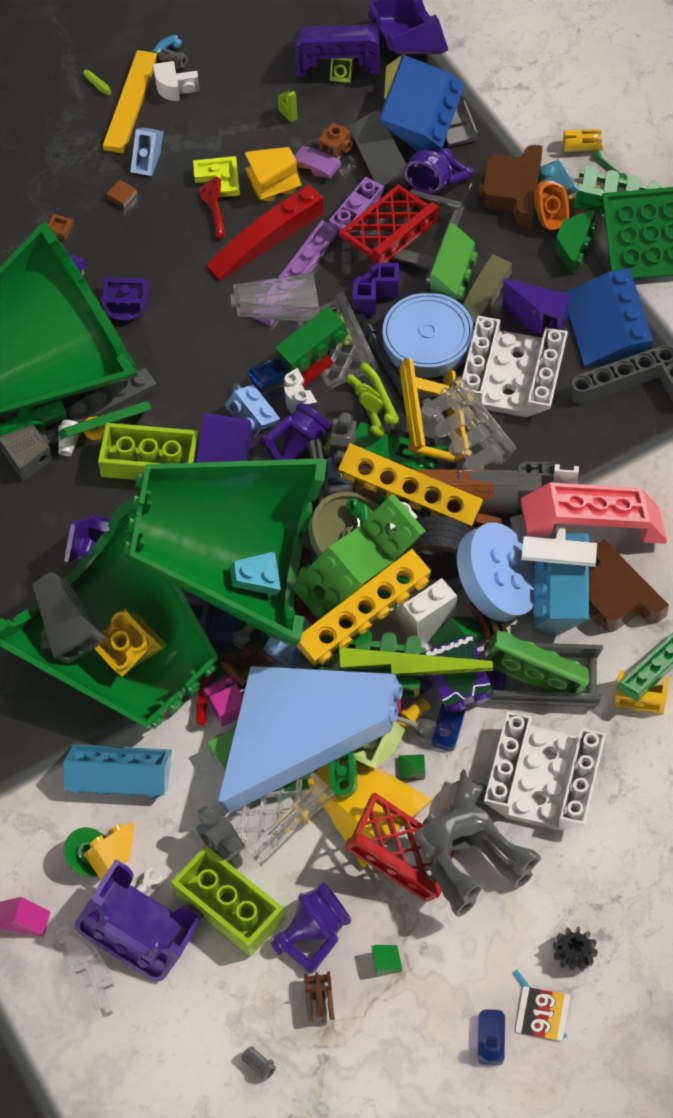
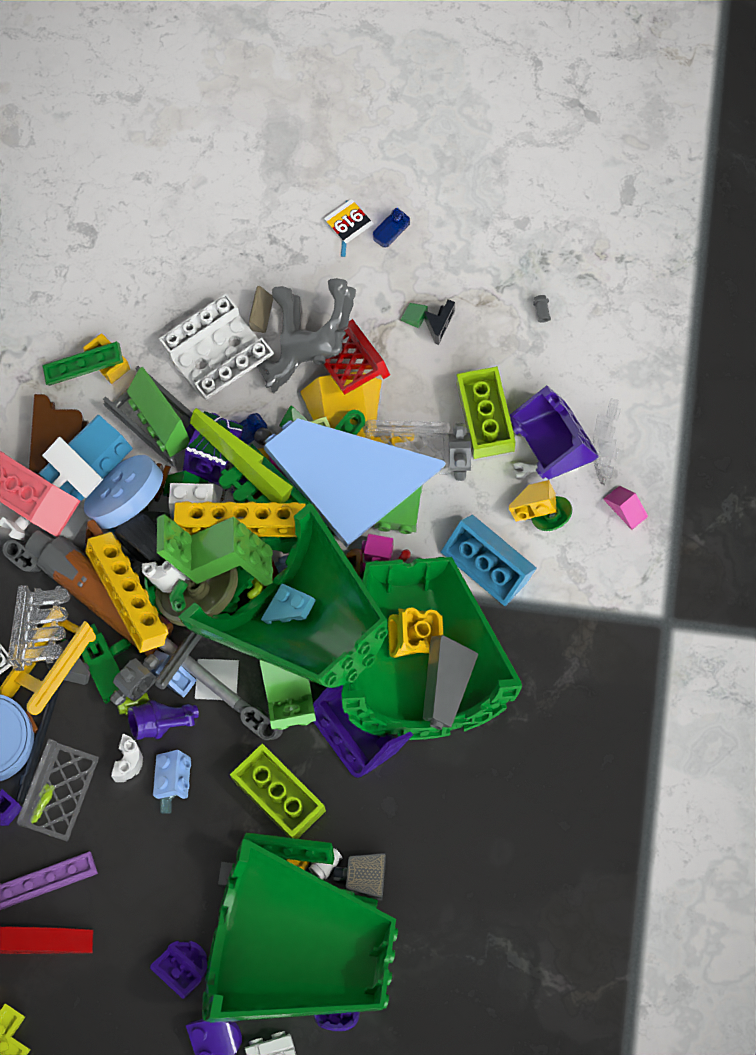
camera: 140 degrees left, 10 degrees up
dark purple slope [196,413,253,463] -> none
red piece [199,177,225,239] -> none
clear slope [230,273,320,322] -> none
clear blue piece [247,359,291,394] -> none
dark purple piece [270,881,352,973] -> none
green brick [275,307,349,373] -> none
red piece [302,354,334,387] -> none
reddish brown arm [304,971,335,1023] -> none
lime piece [346,363,399,437] -> none
black gear [553,926,598,973] -> none
none -> dark tan slope [249,286,273,333]
none -> black slope [424,299,455,345]

